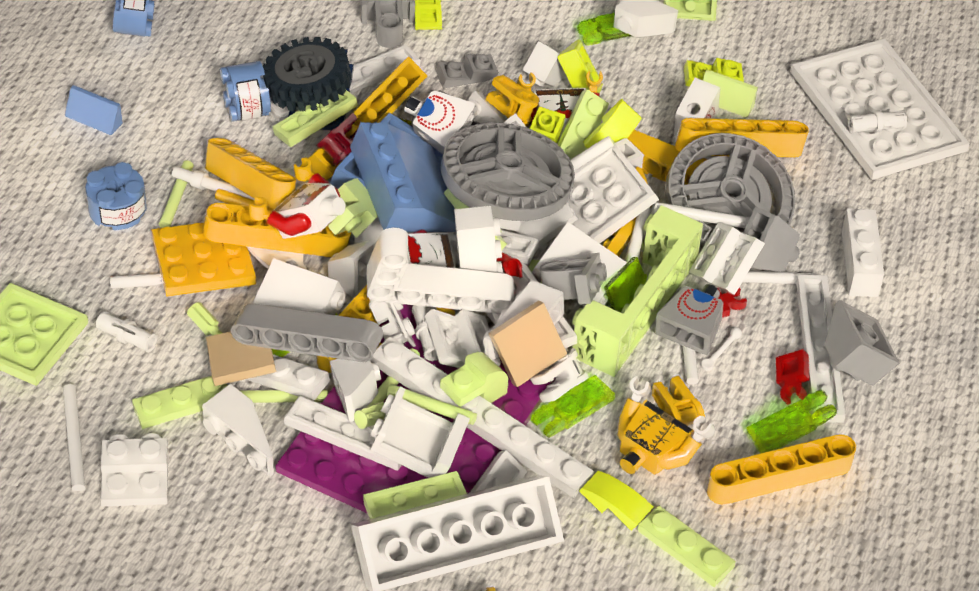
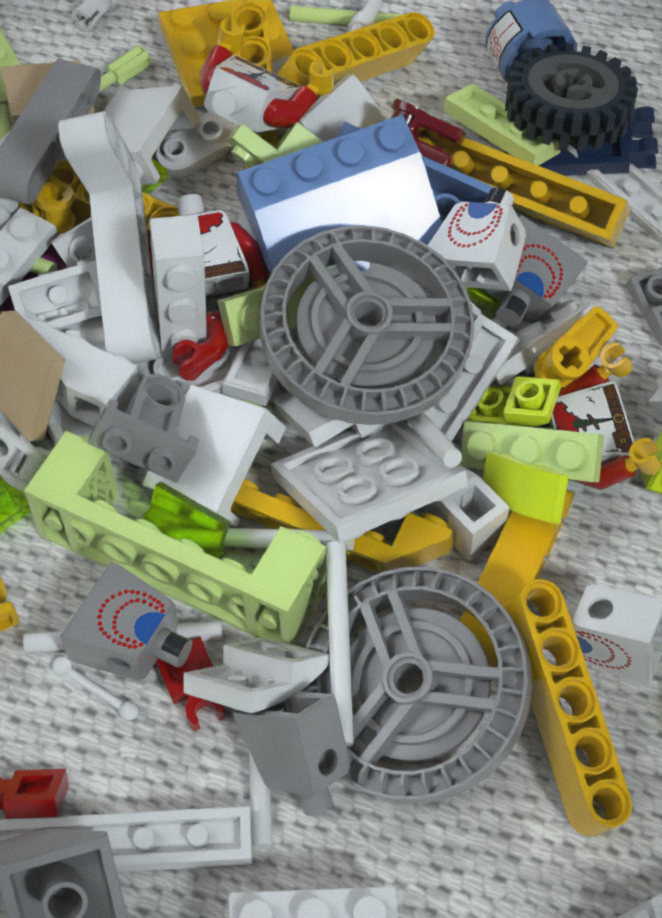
camera: 90 degrees right, 10 degrees up
white slope [328,240,375,298] -> none

